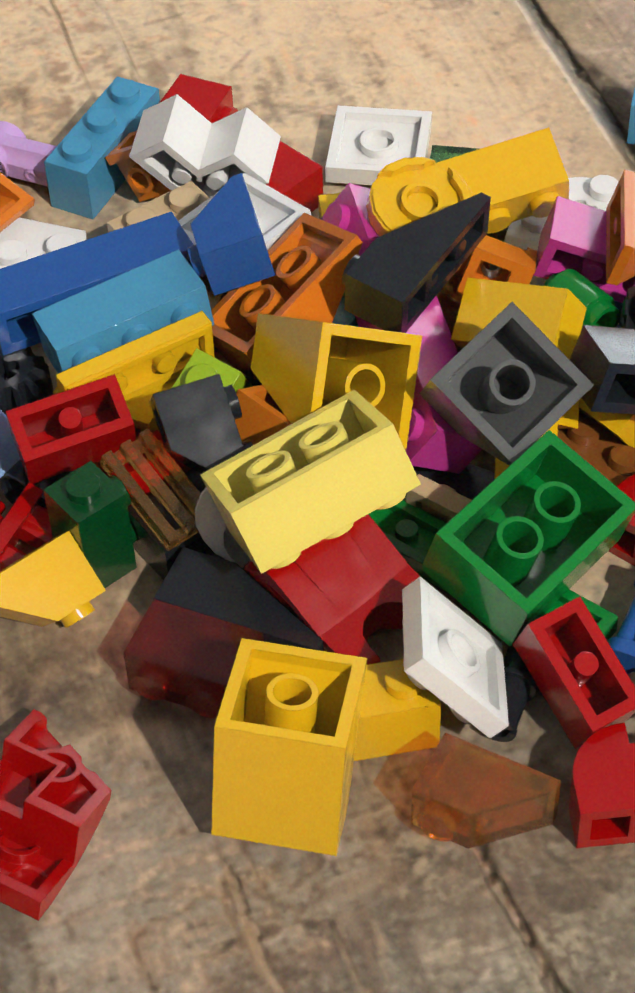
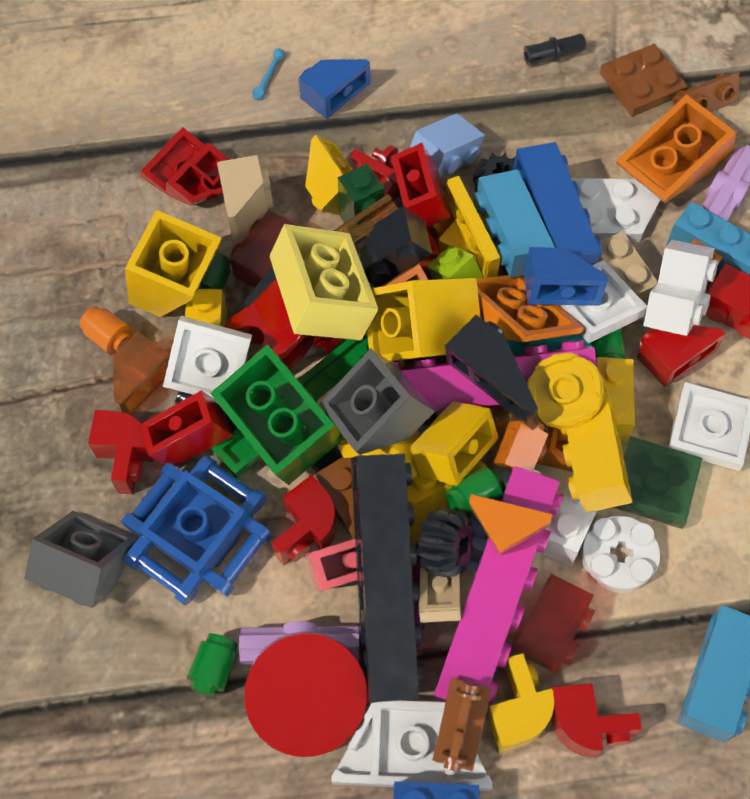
camera: 100 degrees right, 15 degrees up
none -> orange brick [79,306,132,355]
none -> tan slope [217,155,274,256]

